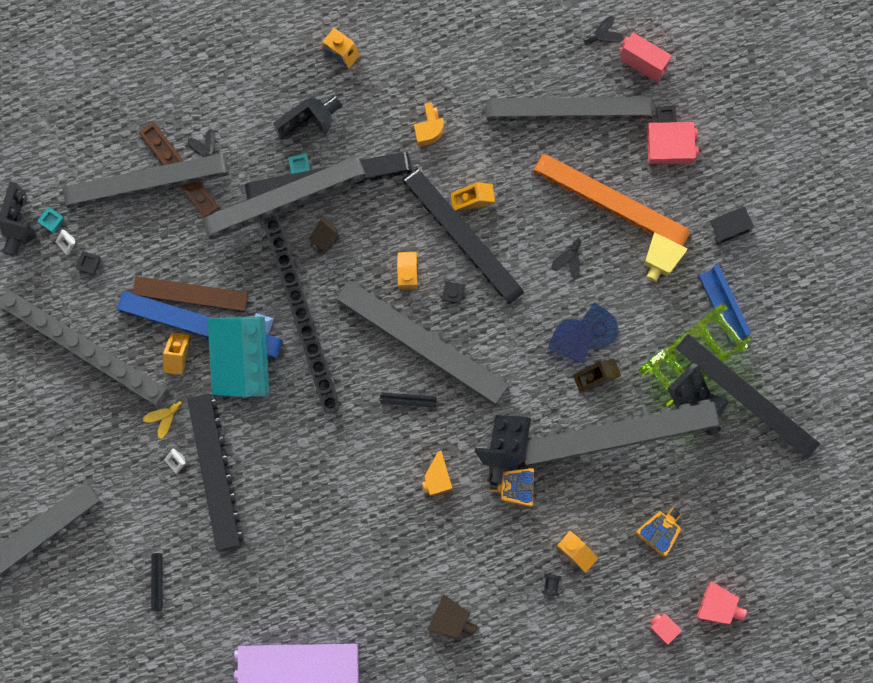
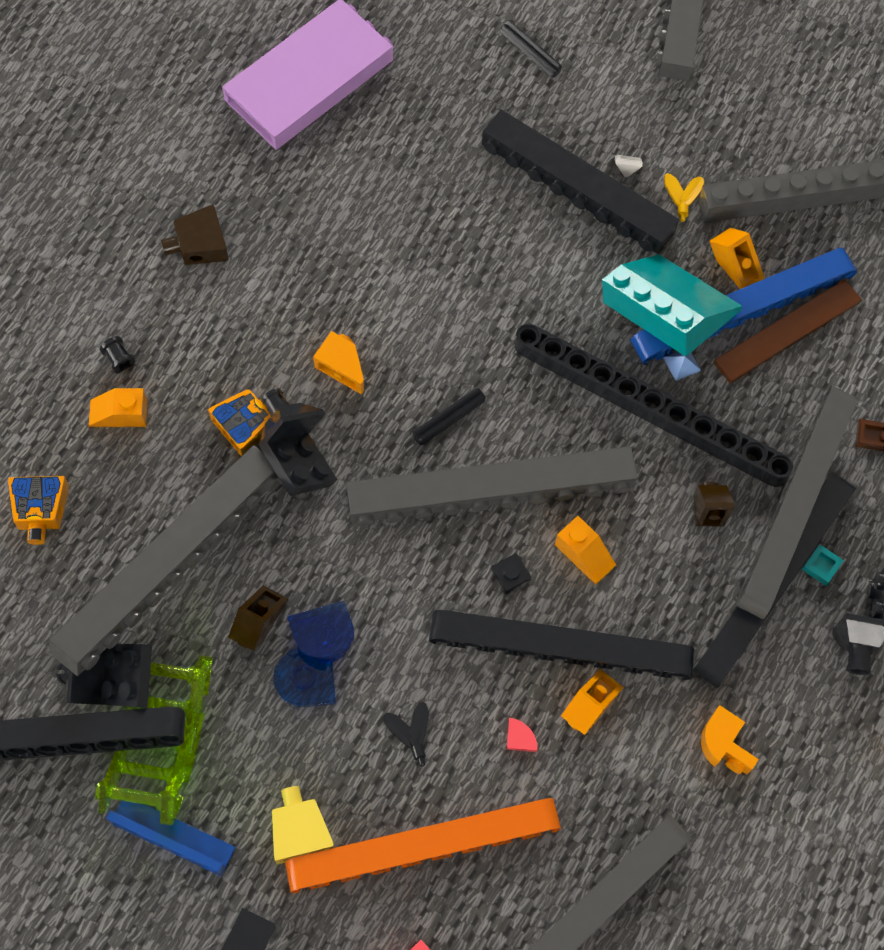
camera: 130 degrees right, 10 degrees down
none -> coral tile [507,718,537,752]

